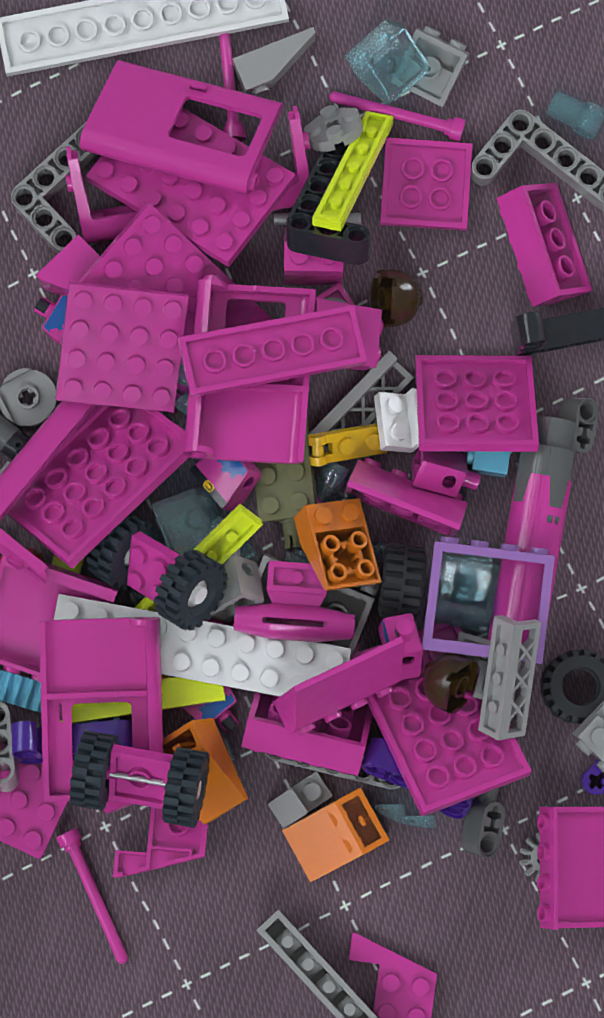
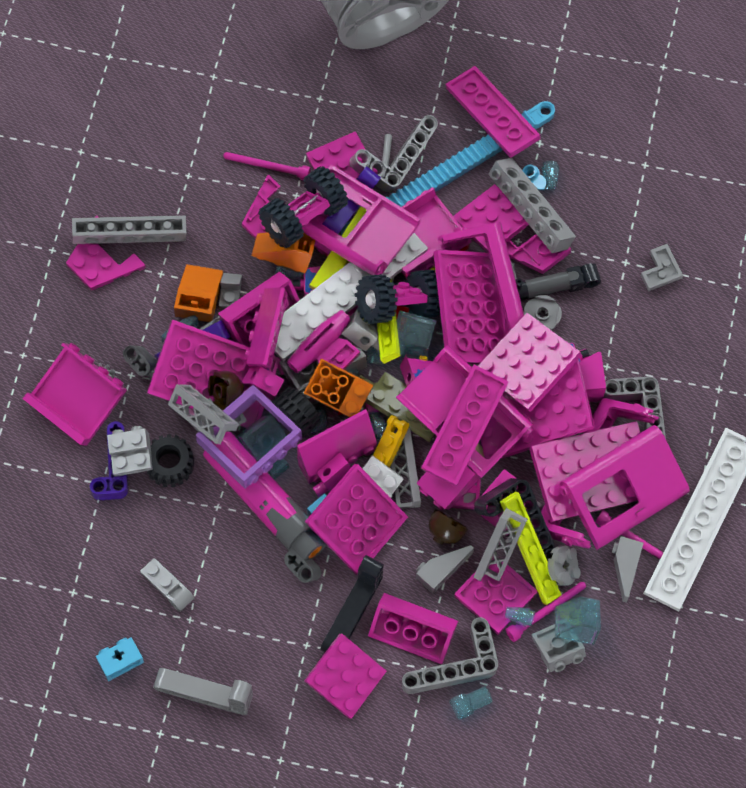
camera: 130 degrees right, 15 degrees down
none -> light grey slope [416,545,474,594]
none -> light grey fence [474,508,528,581]
none -> clear light blue cone [505,606,535,627]

